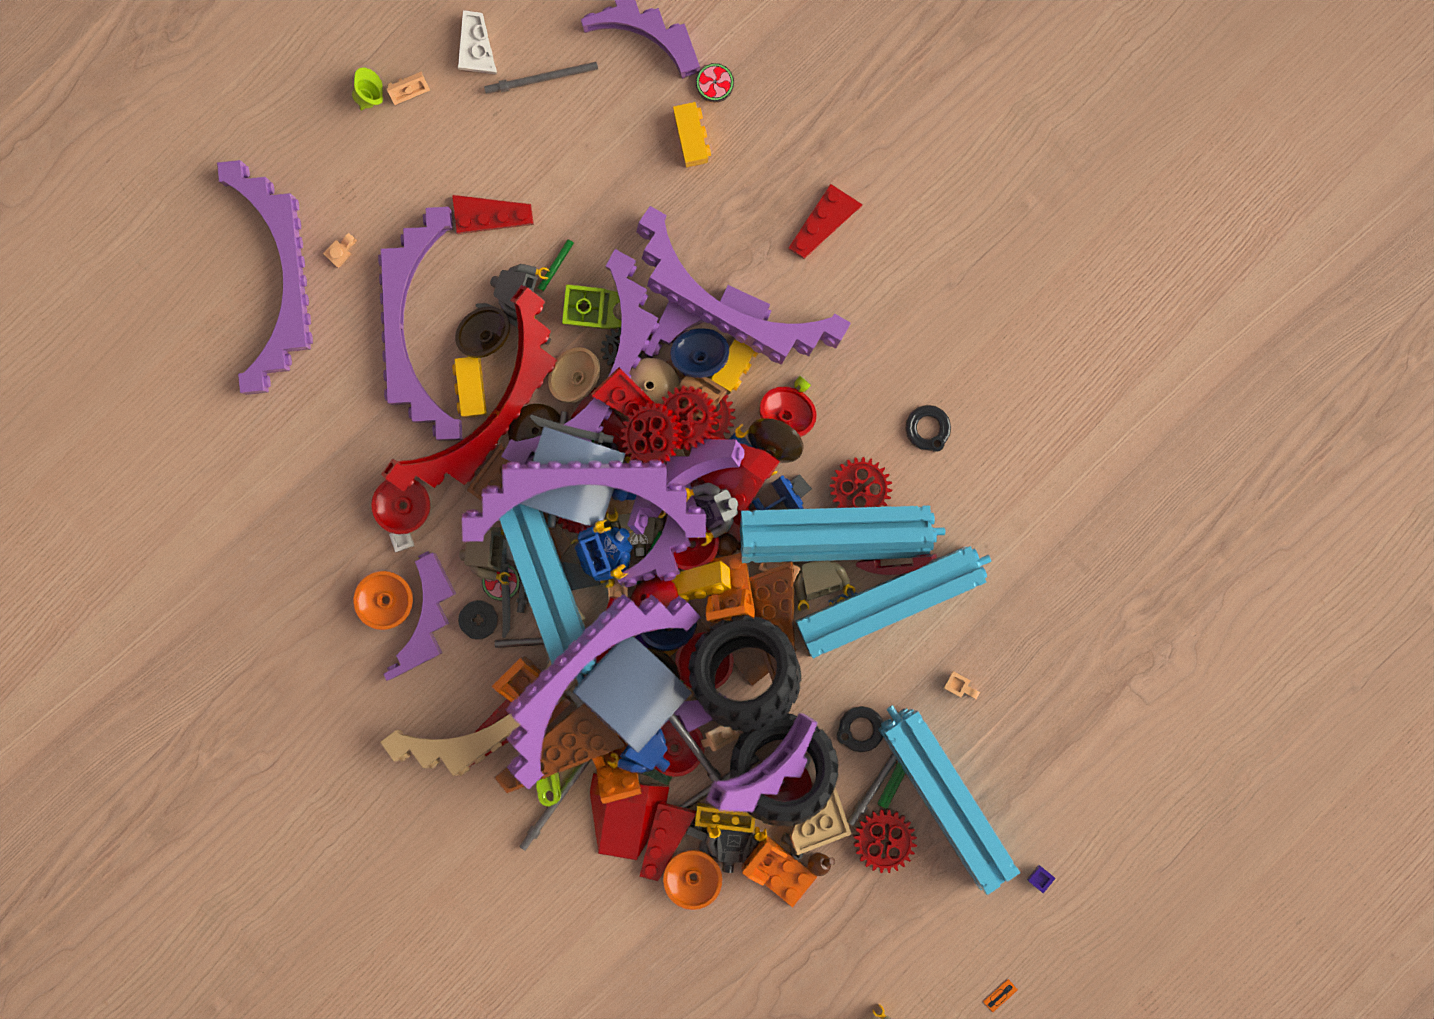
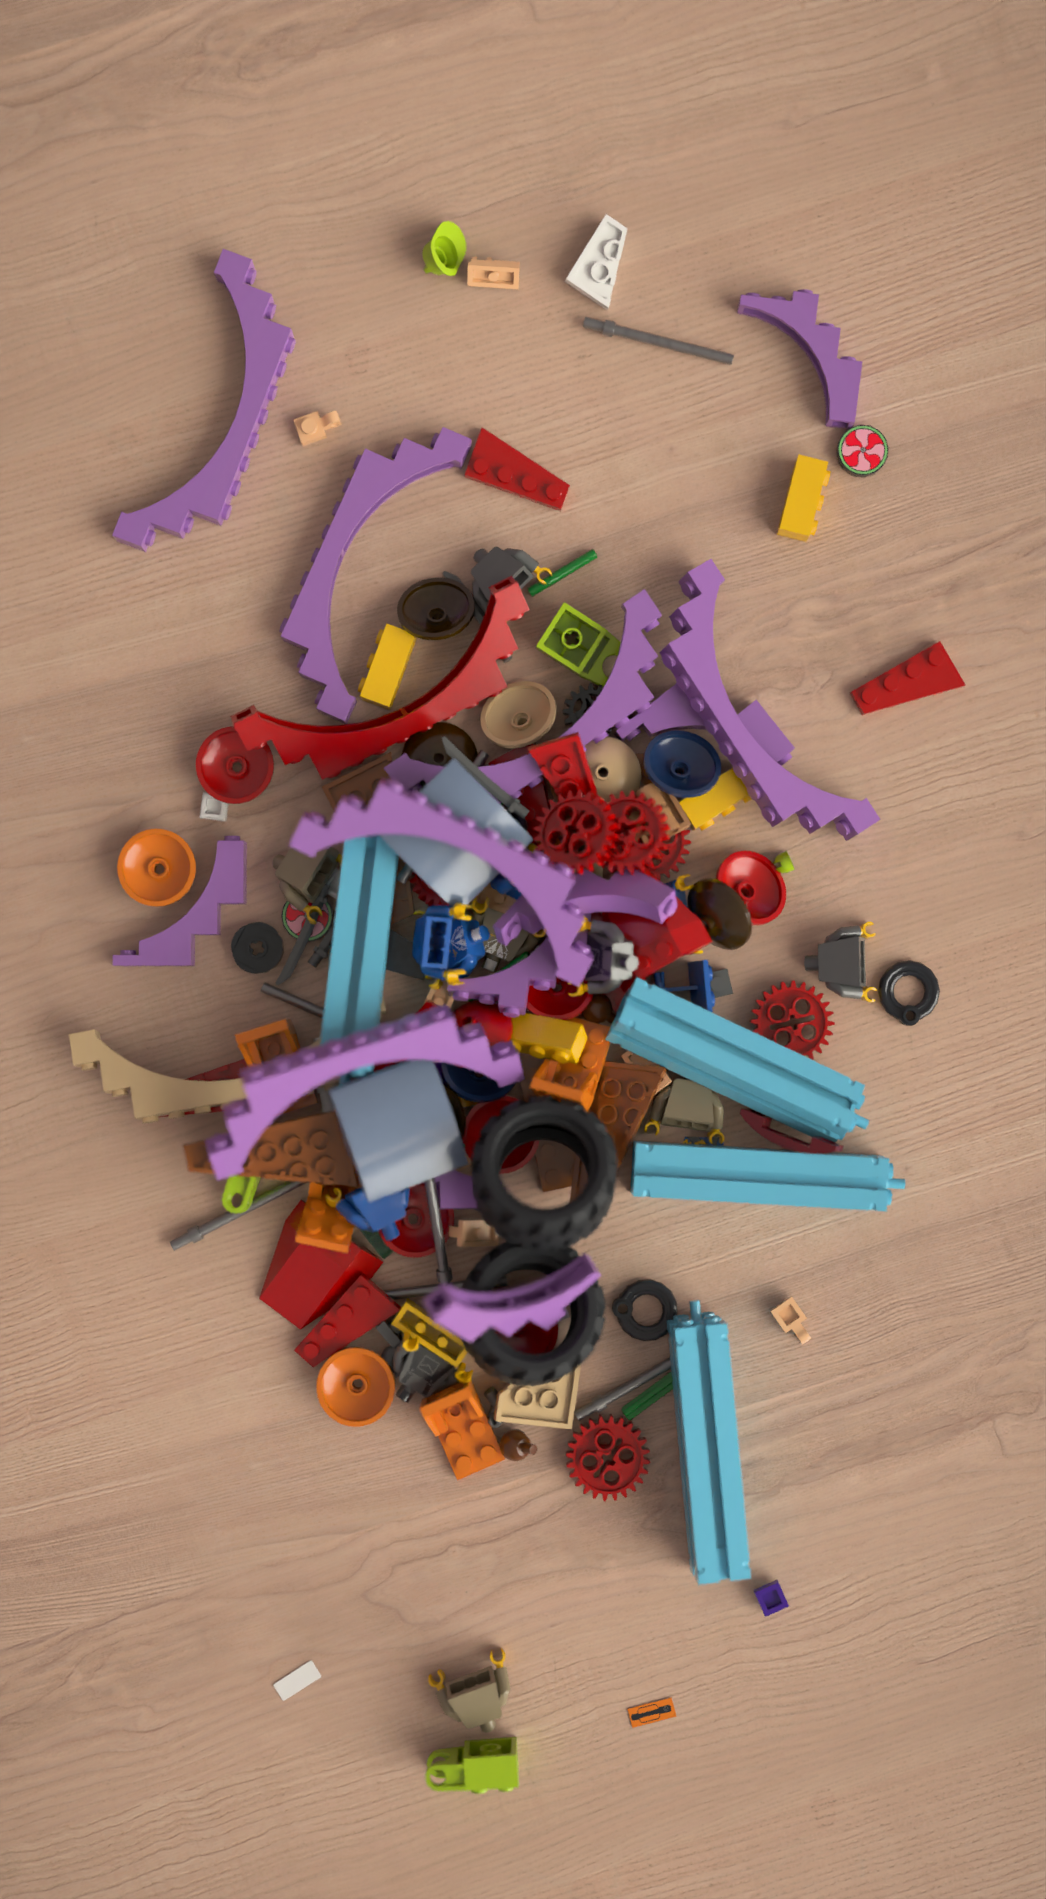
camera: 25 degrees right, 0 degrees up
none -> dark grey torso [804,922,877,1002]

